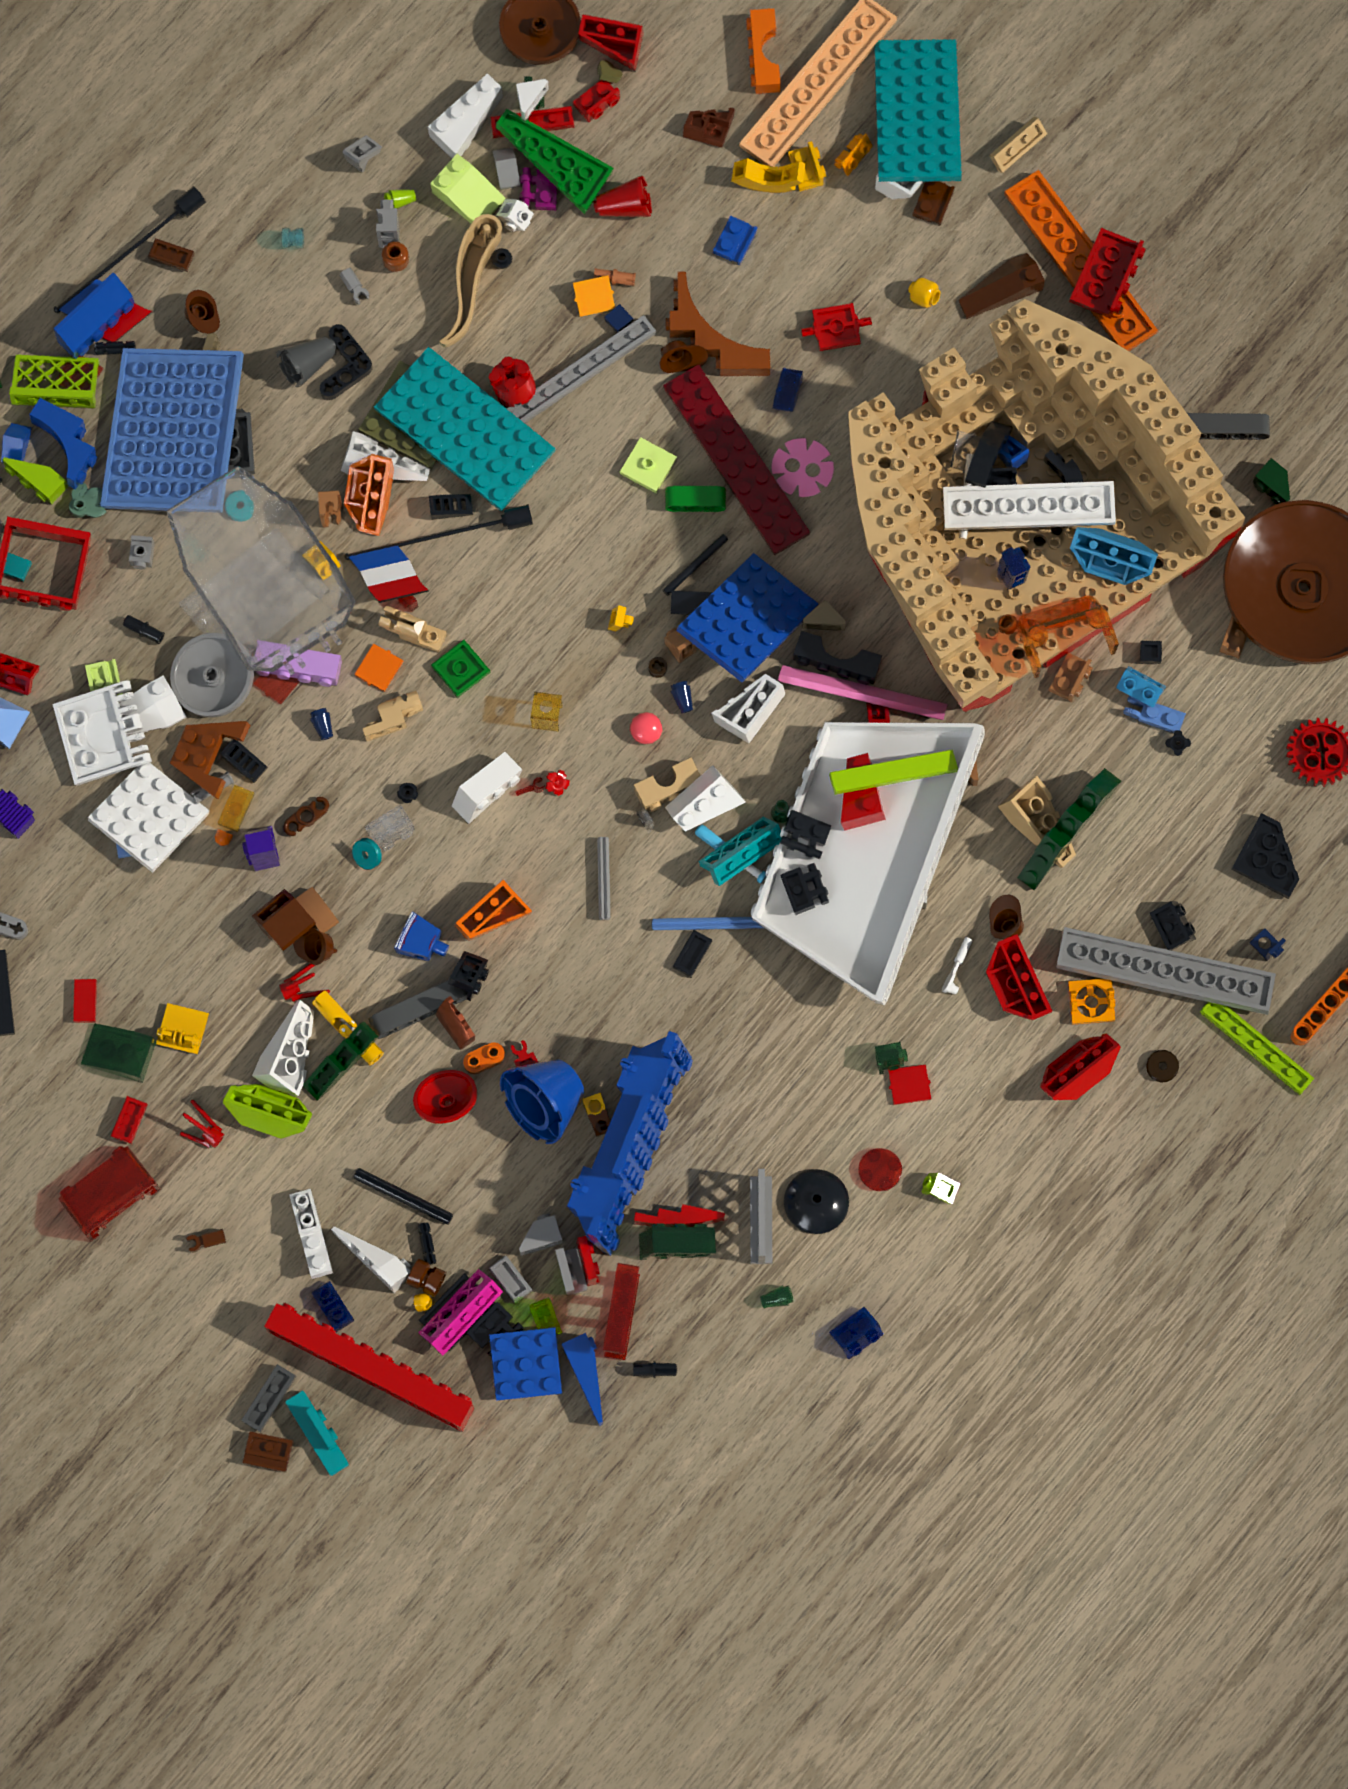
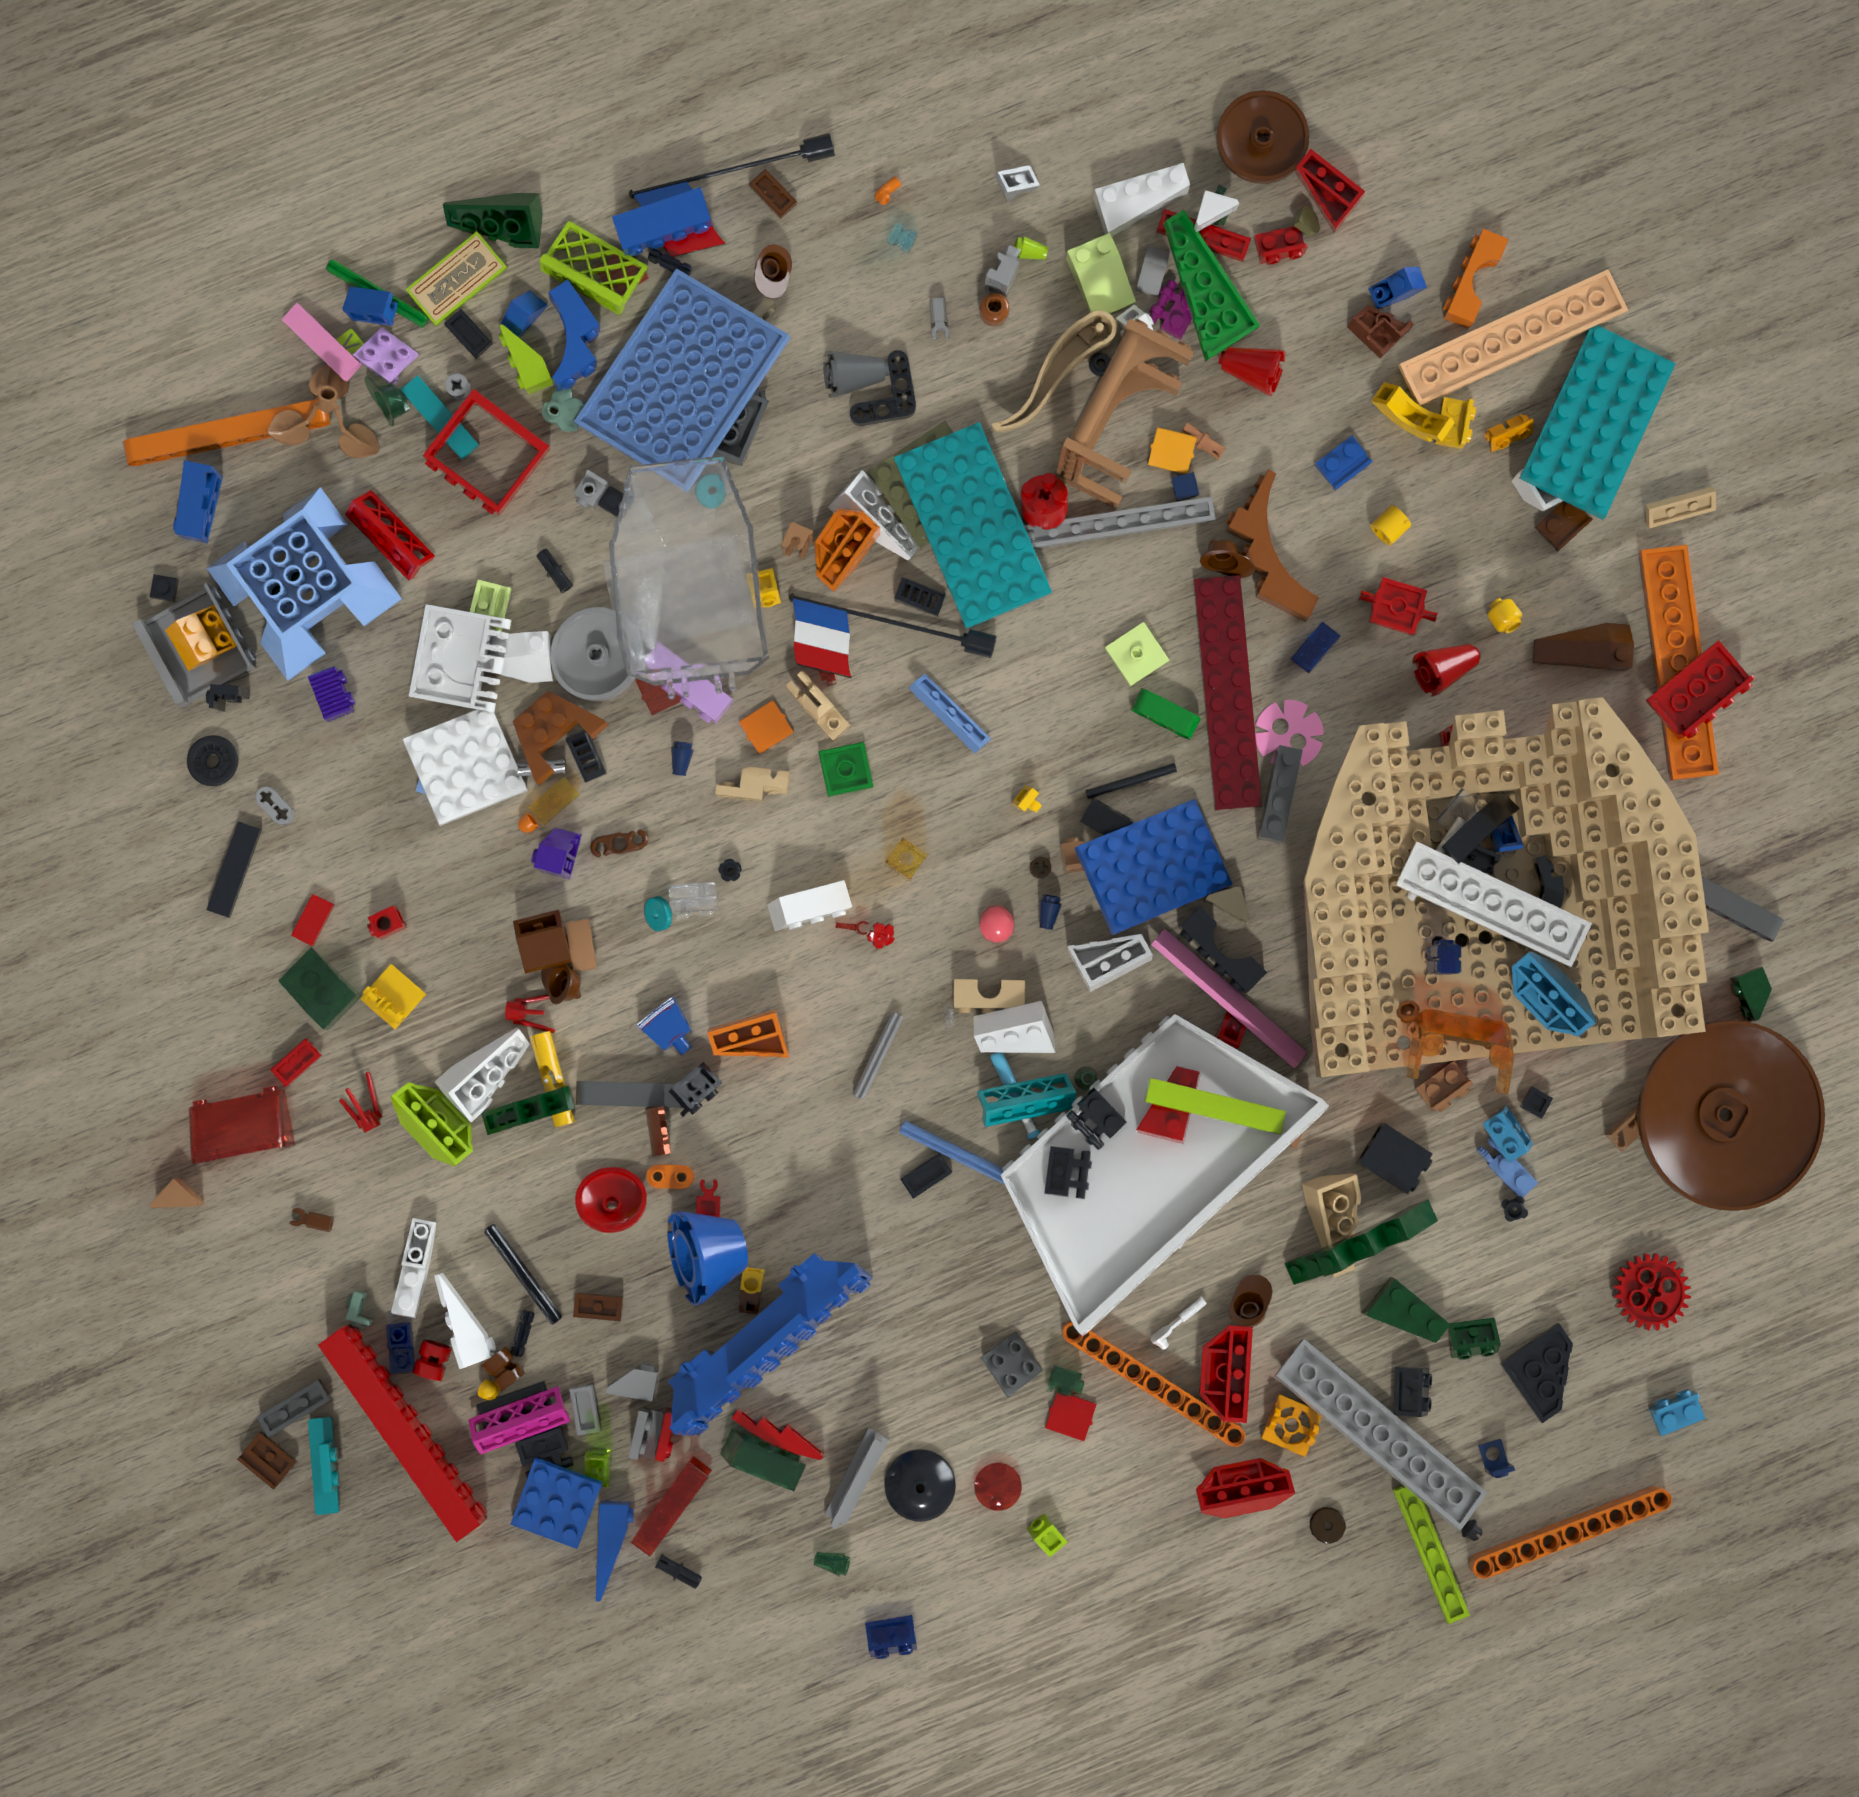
camera: 20 degrees right, 10 degrees up
none -> medium nougat slope [150,1178,204,1208]
none -> sand green bracket [346,1290,374,1328]
none -> red brick [367,905,407,940]
none -> red wheel [412,1339,452,1381]
none -> reddish brown plate [573,1292,624,1321]
none -> black plate [598,485,631,519]
none -> orange arm [874,176,901,205]
none -> medium blue plate [909,674,991,754]
none -> dark grey hinge [981,1332,1043,1398]
none -> medium nougat arch [1055,318,1194,509]
none -> orange beam [1062,1320,1245,1447]
none -> dark grey brick [1257,745,1303,844]
none -> black panel [1356,1123,1433,1194]
none -> dark green wedge [1361,1277,1451,1343]
none -> blue slope [1368,267,1427,309]
none -> yellow piece [1370,505,1411,546]
none -> red cone [1412,644,1481,697]
none -> dark green bracket [1447,1317,1501,1360]
none -> black piece [1461,1520,1483,1541]

